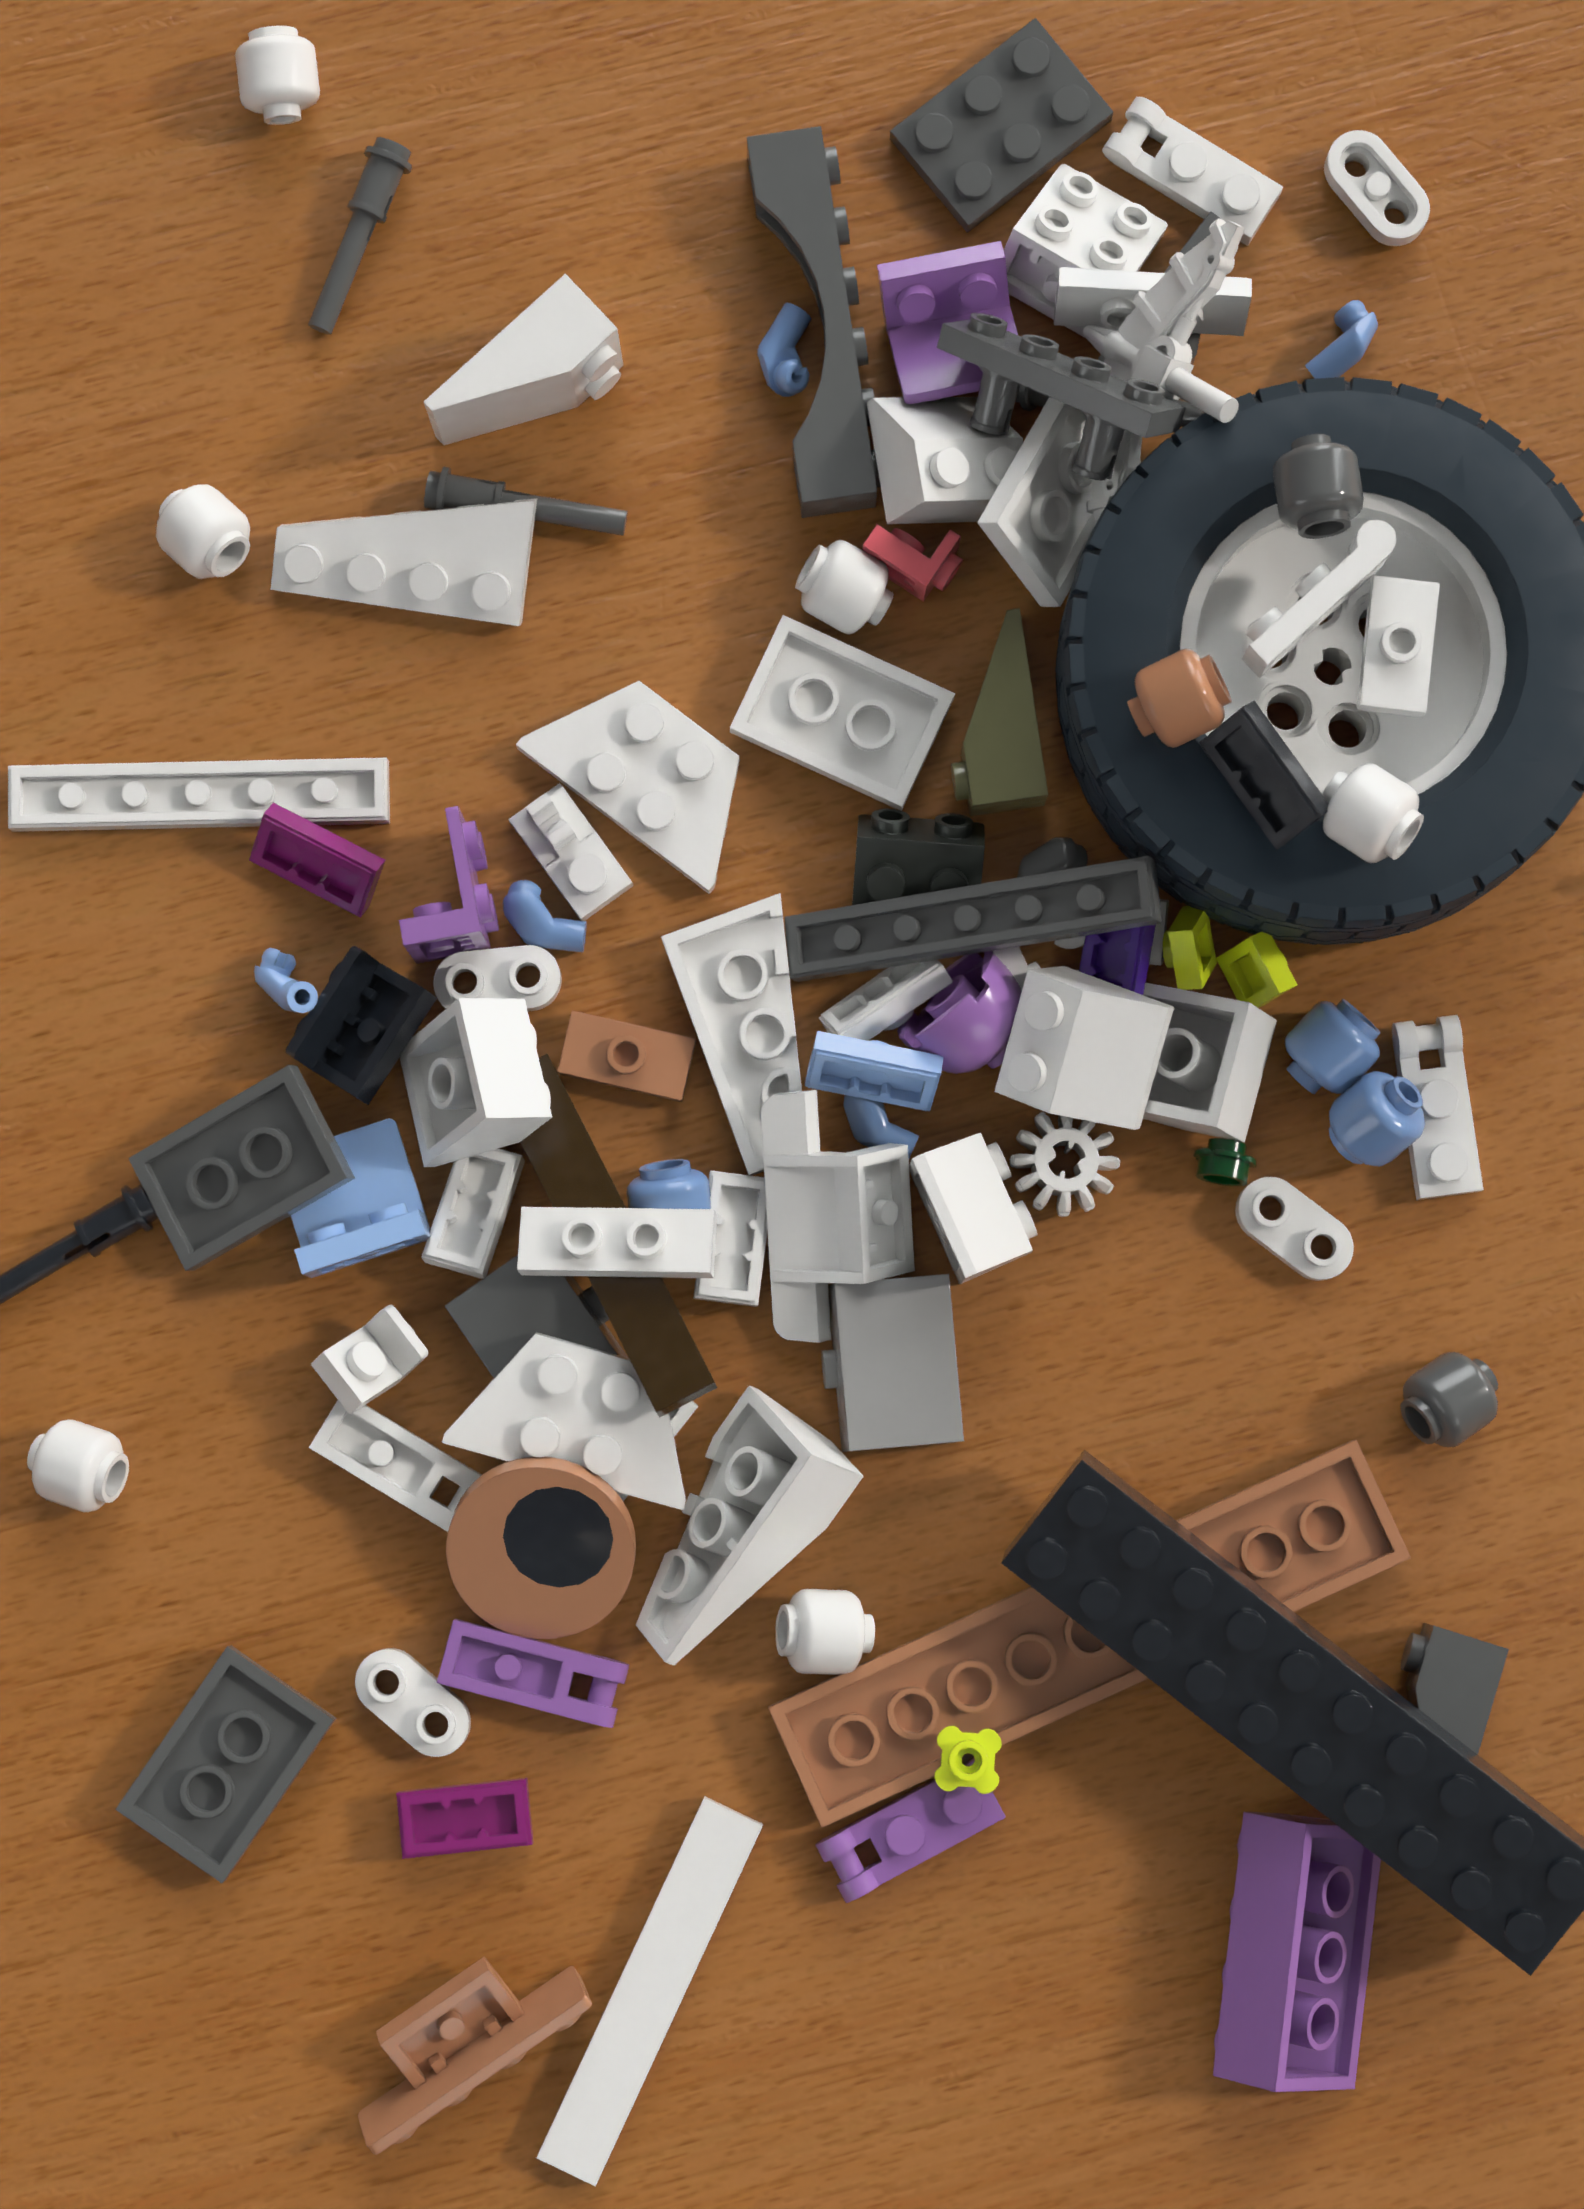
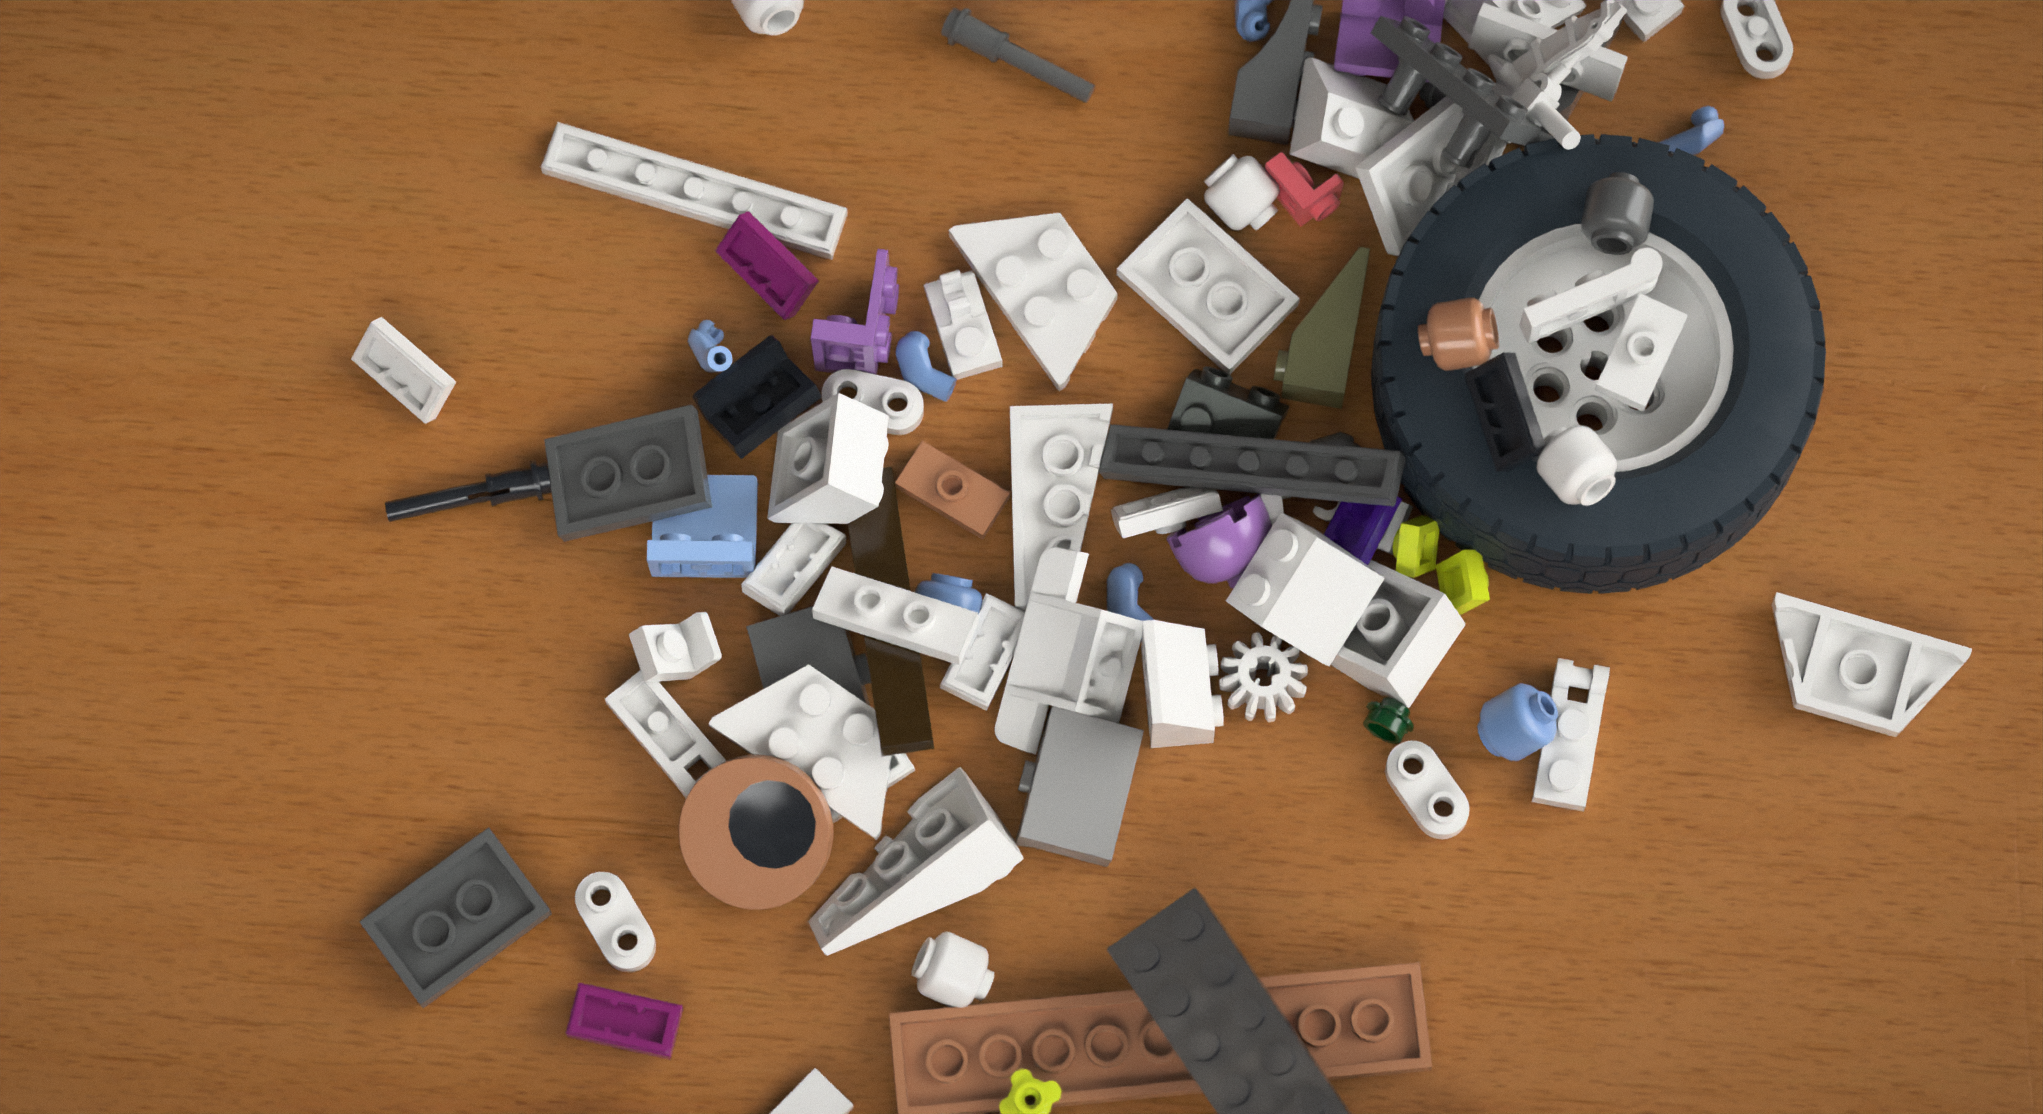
camera: 20 degrees right, 10 degrees down
white head [27,1419,129,1512] -> none
white wing [270,498,537,626] -> none
medium lavender plate [437,1619,629,1728] -> none
light blue plate [805,1031,944,1111] -> none
medium blue head [1284,999,1380,1094] -> none
dark grey head [1400,1352,1498,1447] -> none

